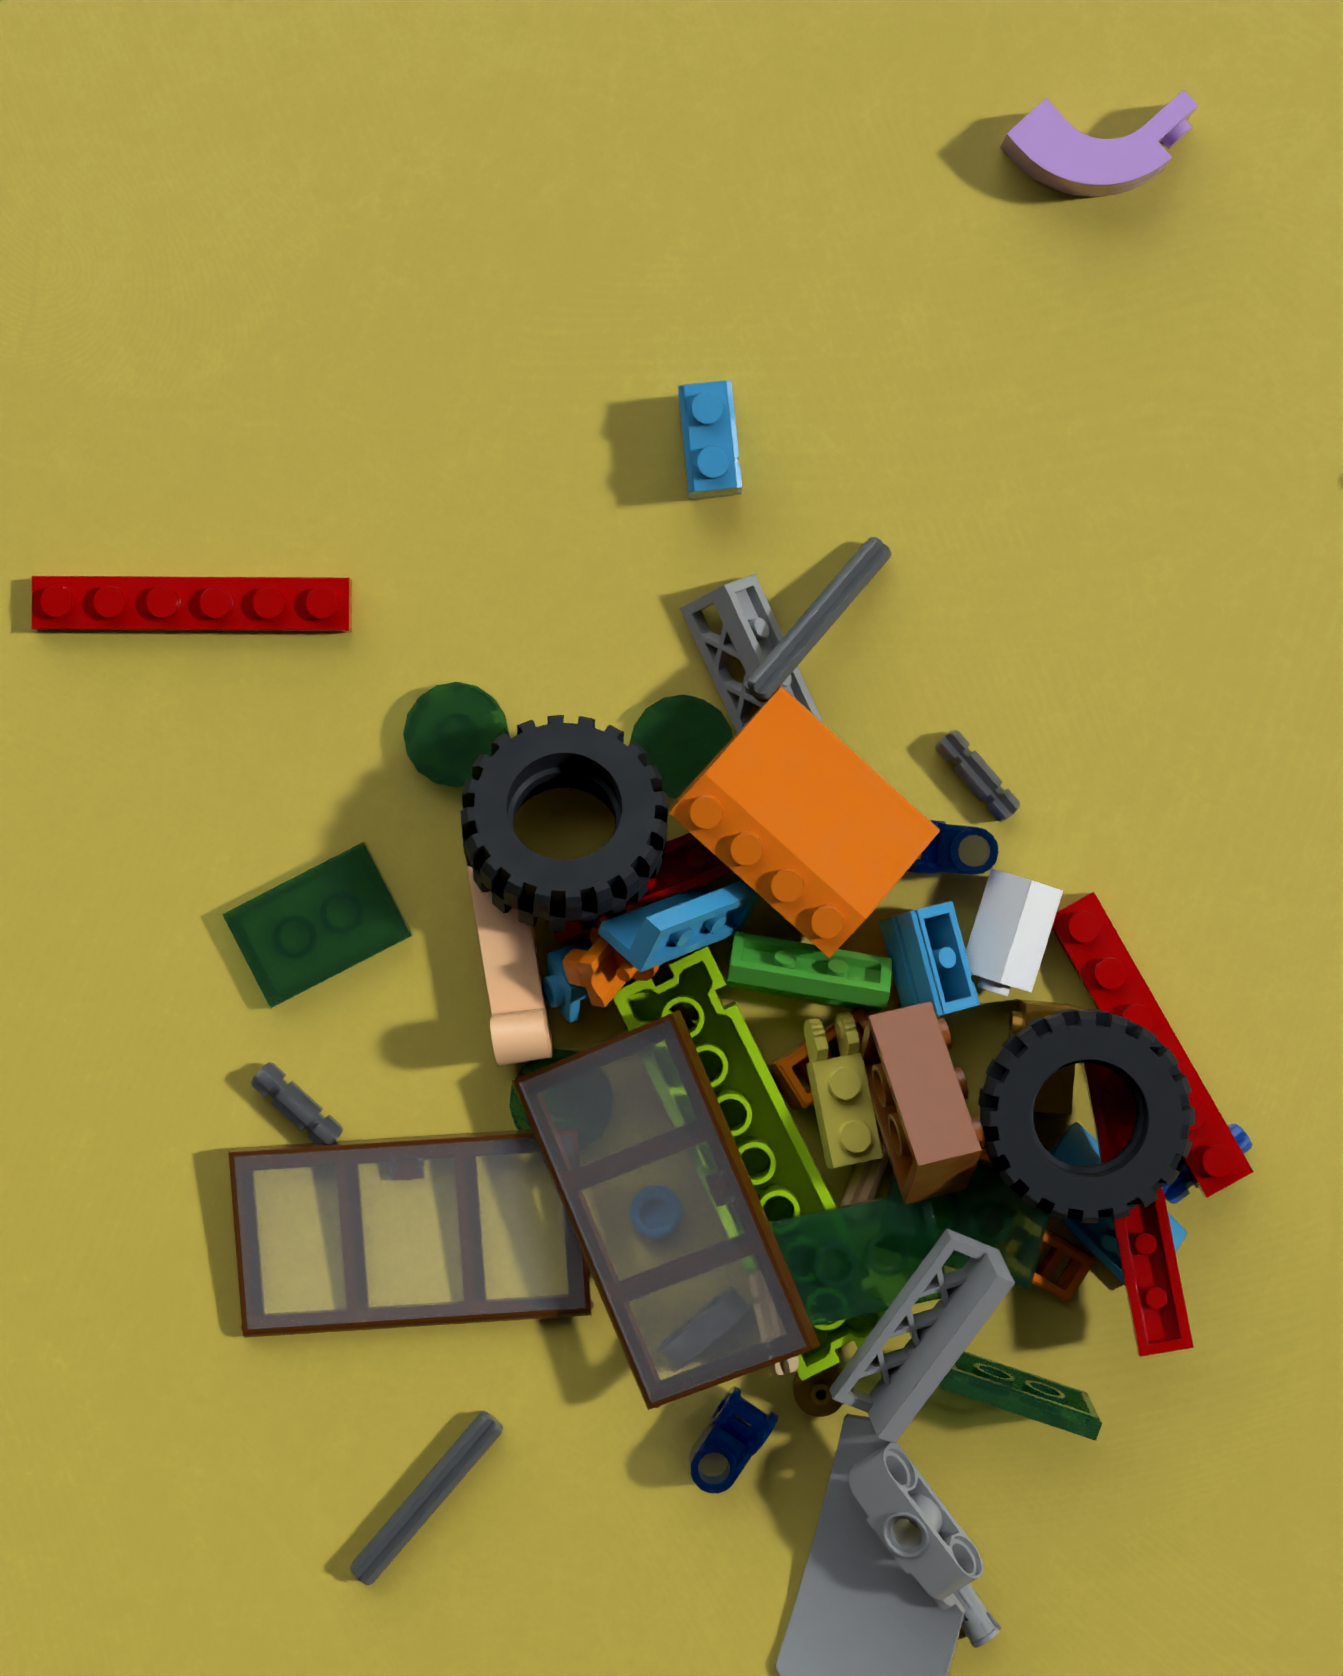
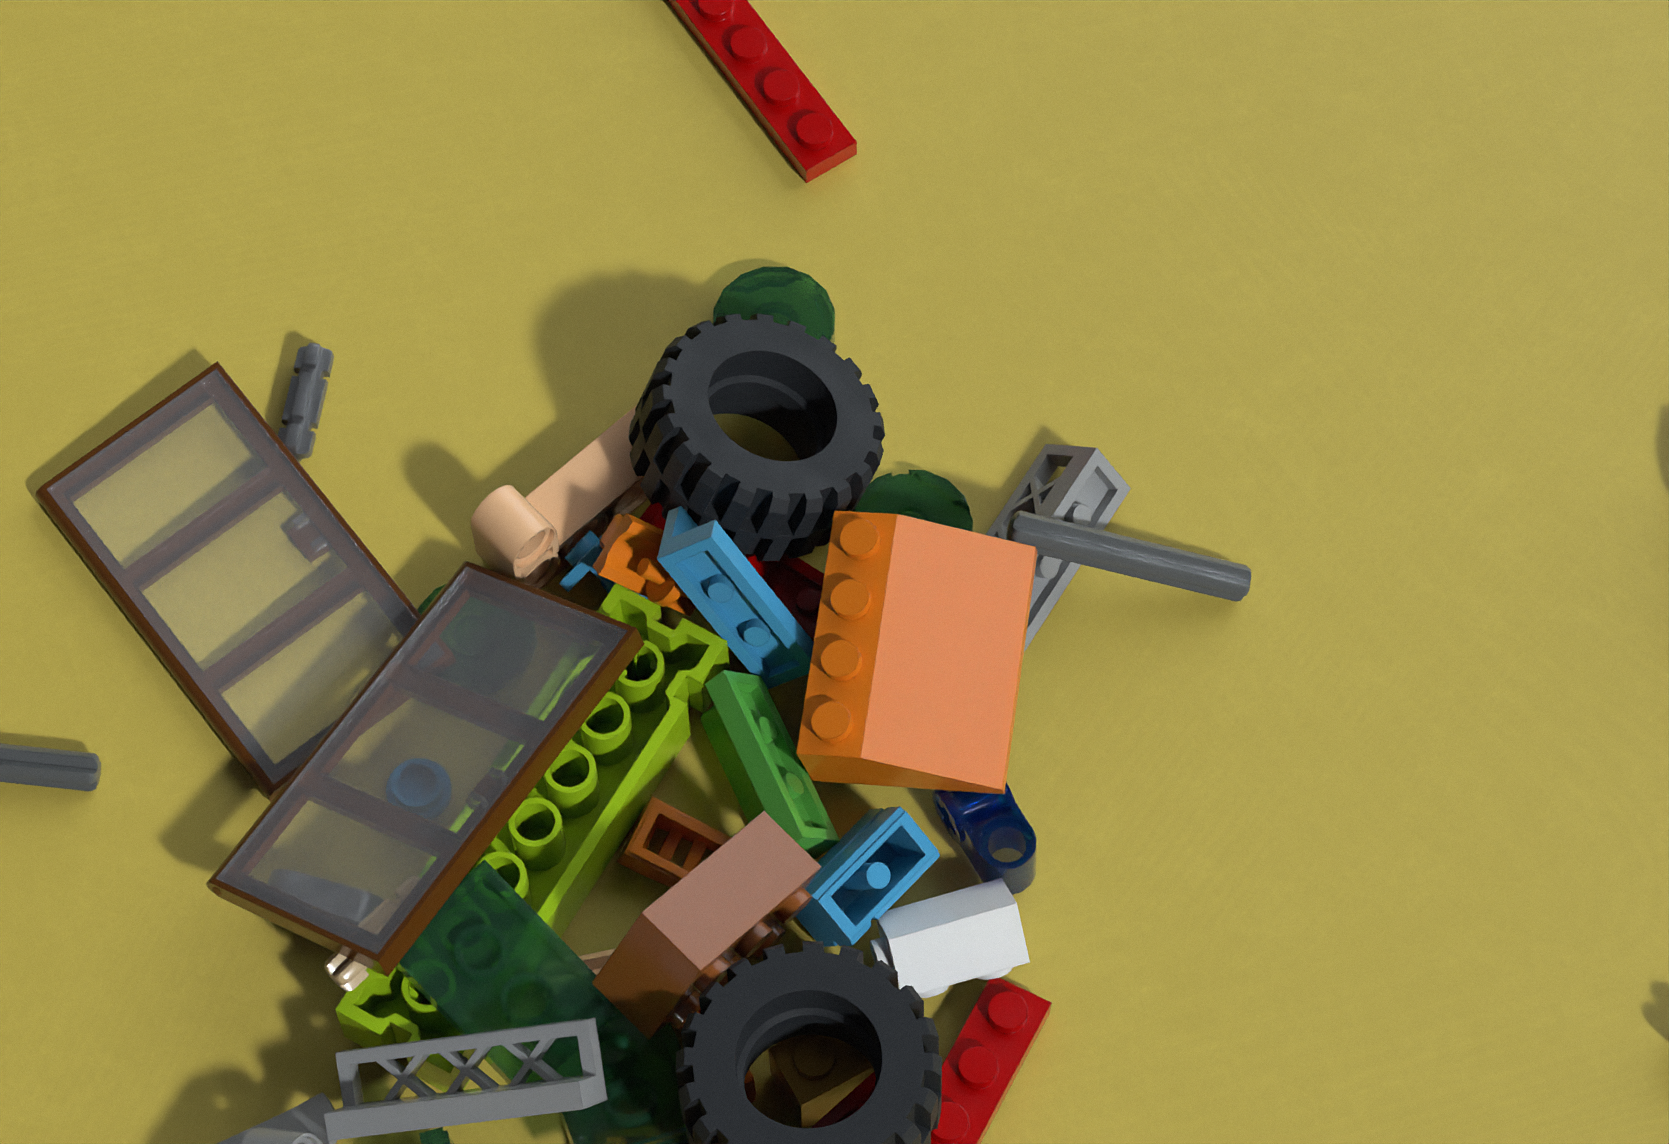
camera: 55 degrees right, 25 degrees down
clear green tile [222,842,413,1008] -> none
dark azure brick [678,380,742,500] -> none
clear blue piece [689,1386,779,1493] -> none
pearl gold tile [793,1365,843,1417] -> none
light yellow hinge [803,1012,883,1169] -> none
flat silver axle [935,730,1020,822] -> none

